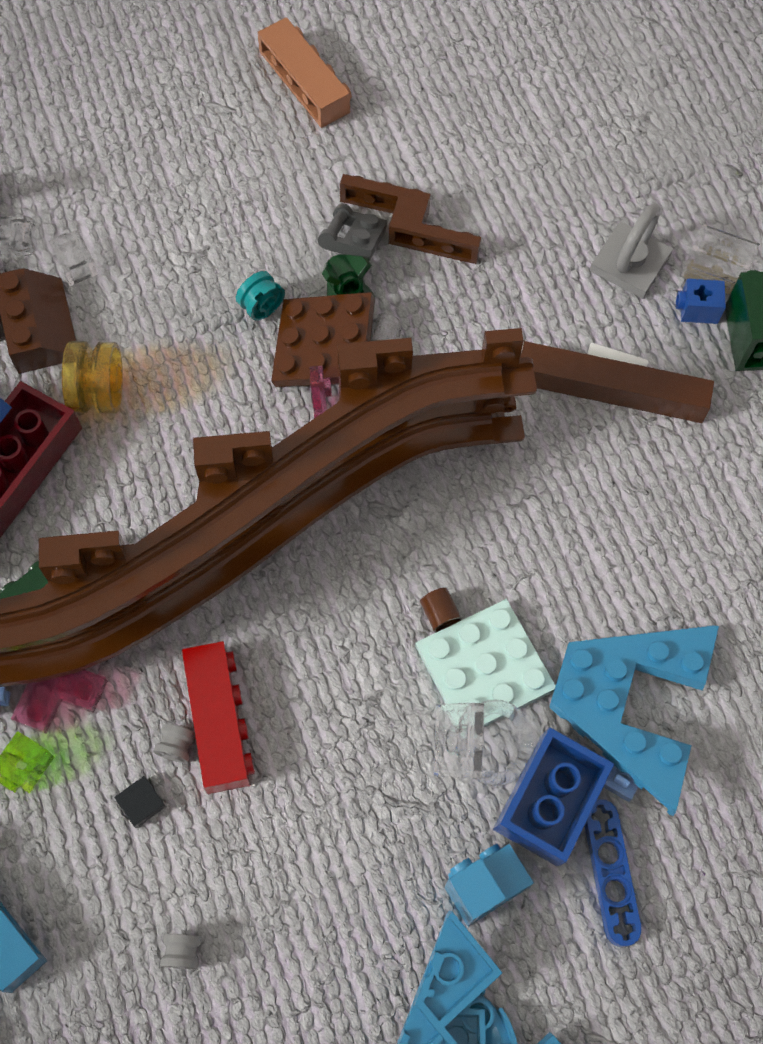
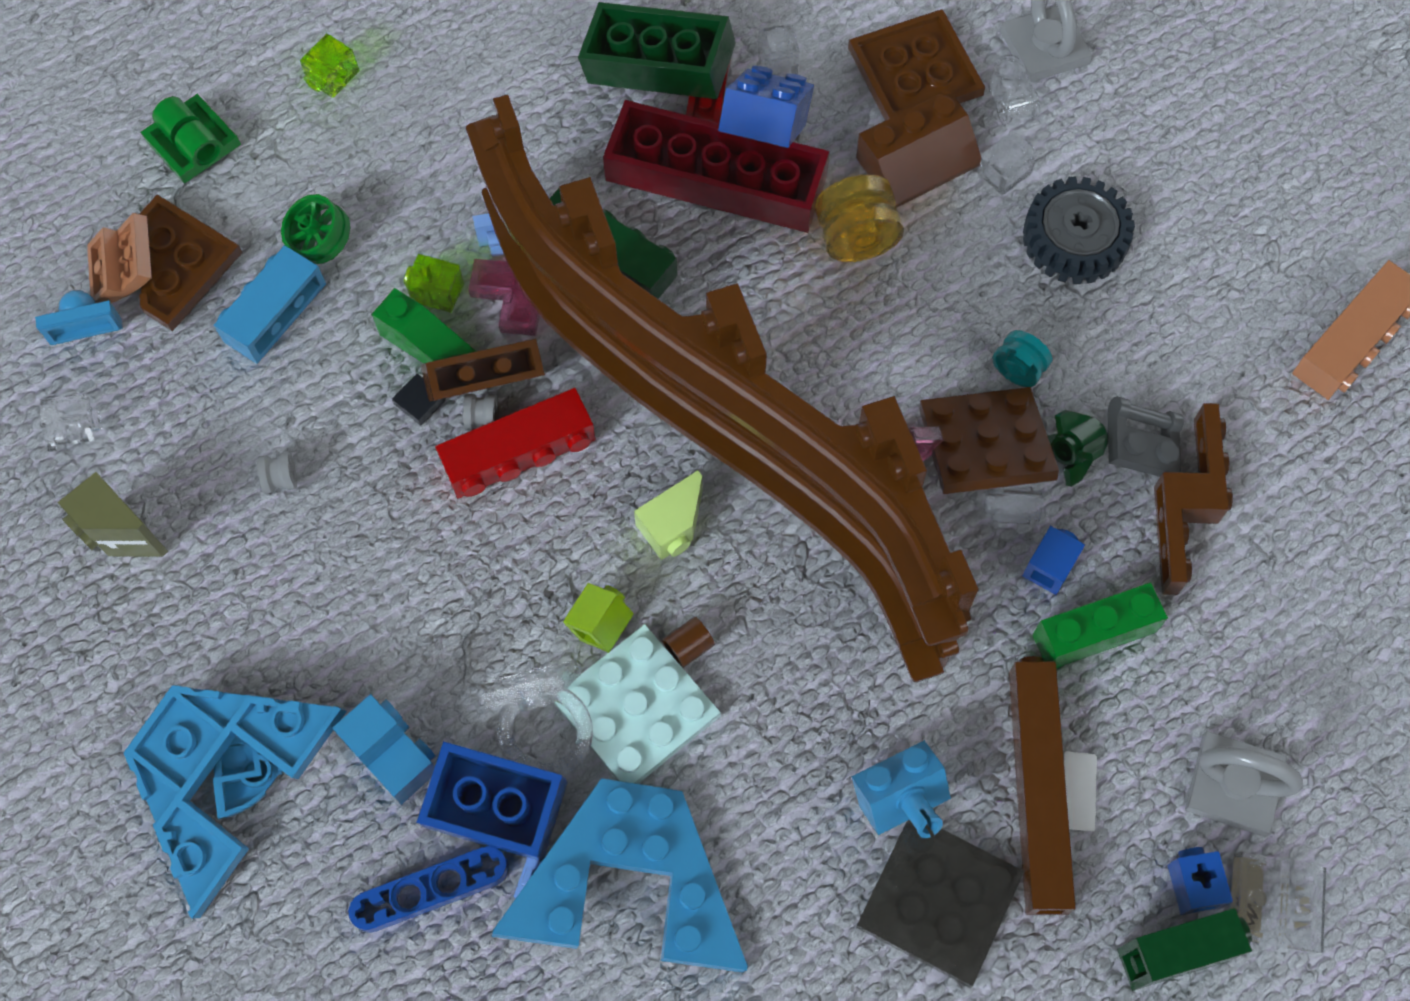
camera: 80 degrees right, 0 degrees up
none -> green slope [371,288,477,364]
none -> reddish brown brick [420,338,545,402]
none -> lime brick [563,583,634,653]
none -> yellowish green slope [634,470,703,560]
none -> dark azure brick [851,740,951,838]
none -> clear smoke plate [856,820,1024,988]
none -> blue brick [1022,525,1085,595]
none -> wheel [1023,176,1135,284]
none -> green brick [1032,582,1168,668]

